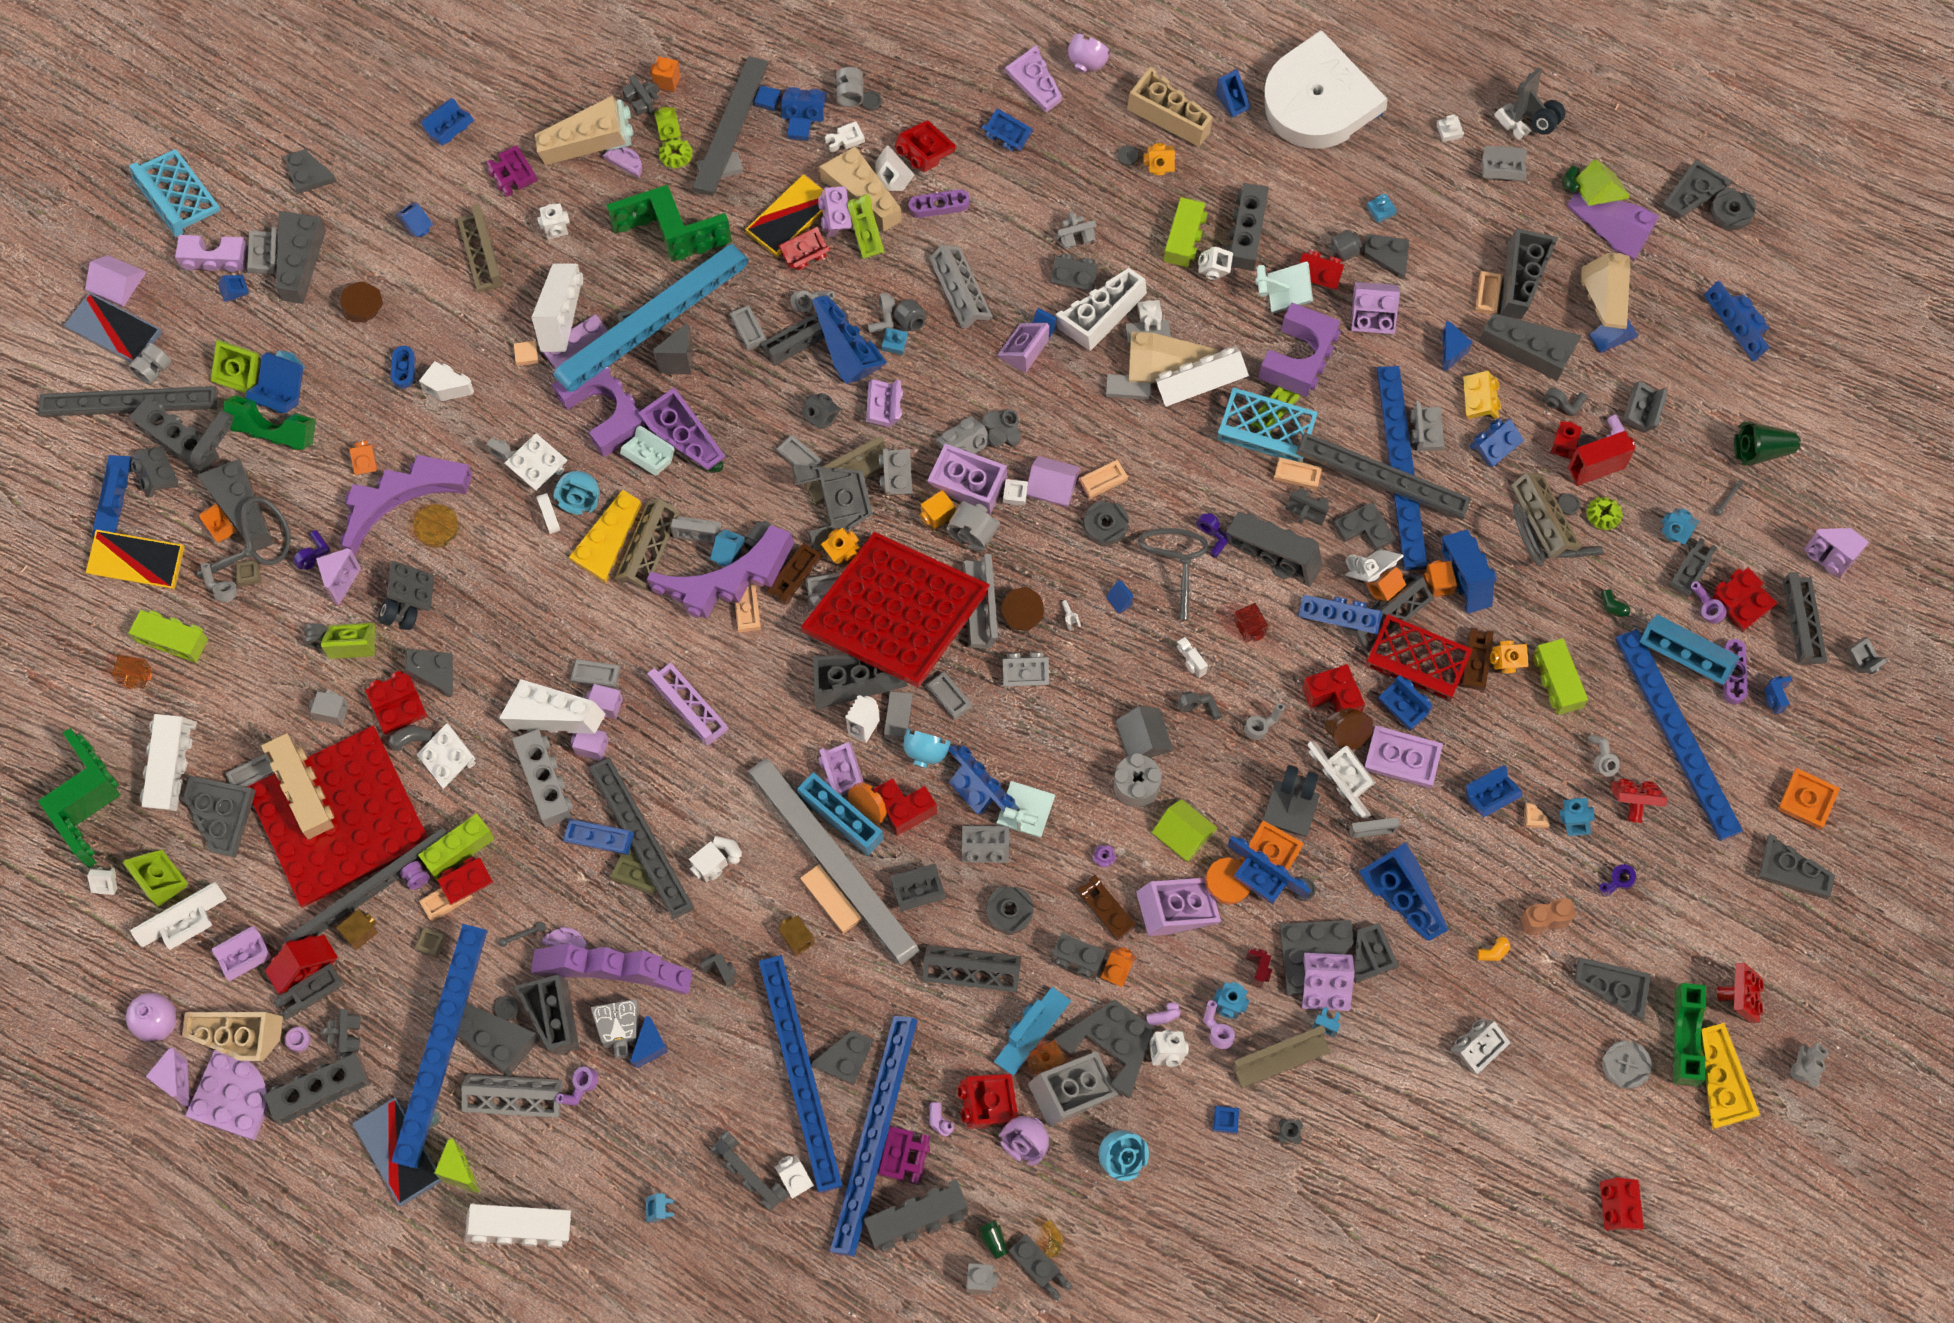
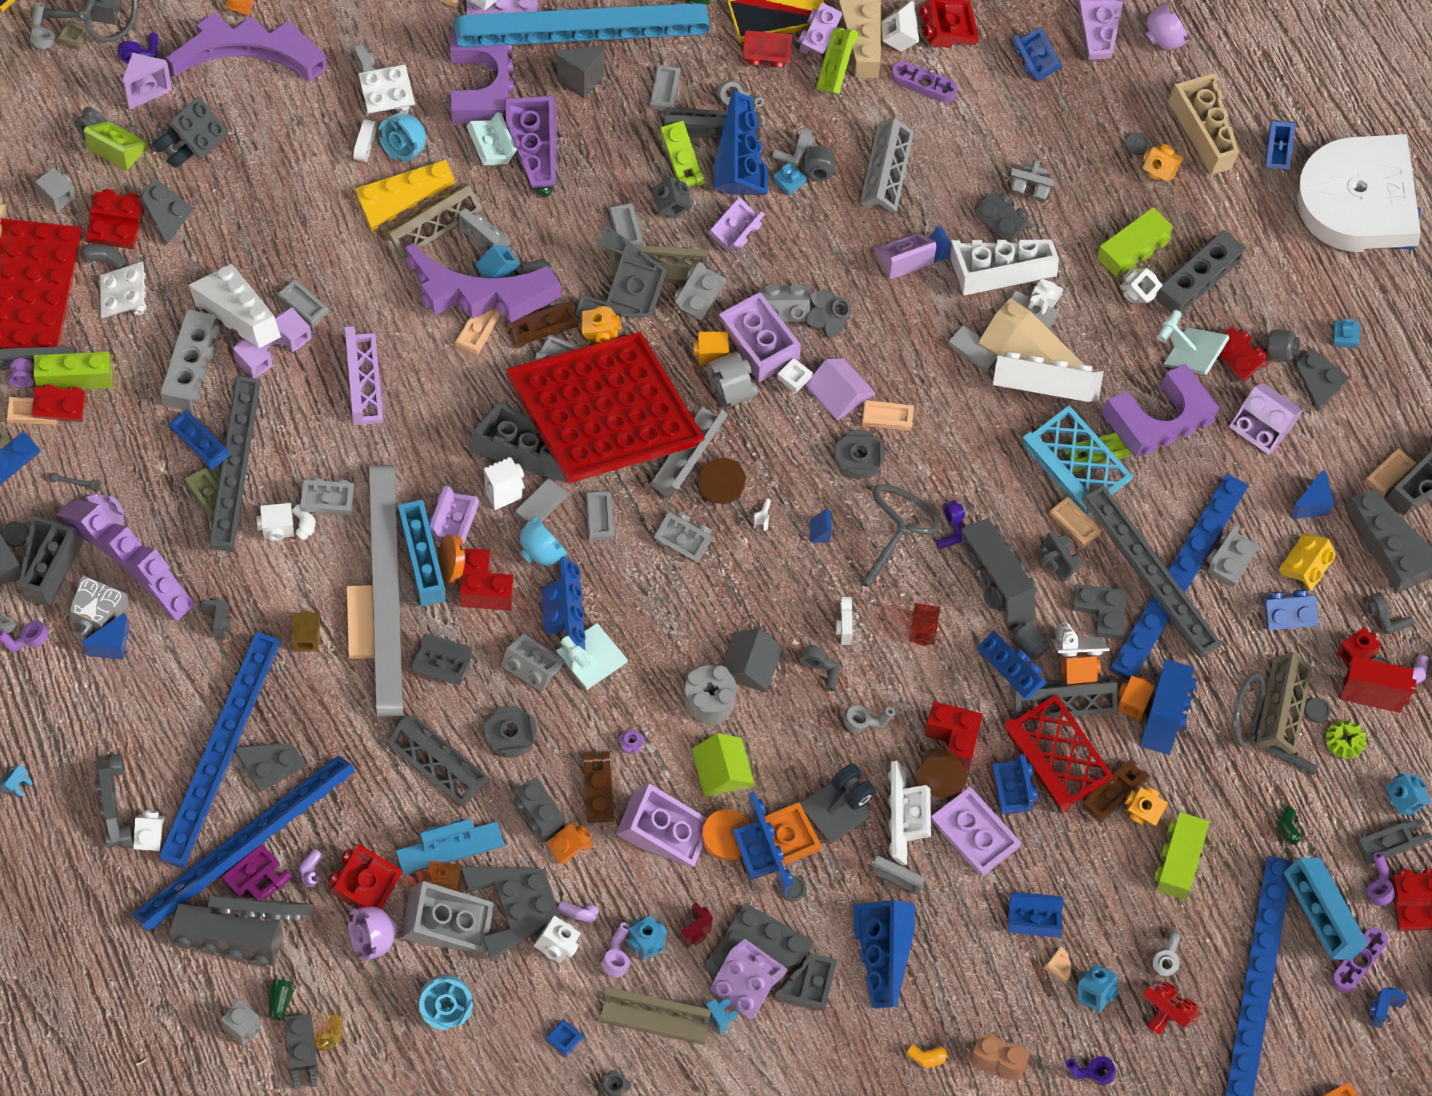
camera: 30 degrees right, 5 degrees down
clear yellow tile [413,504,459,548] -> none
none -> dark grey plate [208,896,314,920]
none -> light grey bracket [300,478,355,515]
none -> lime plate [660,121,705,188]
none -> dark grey brick [1012,622,1050,660]

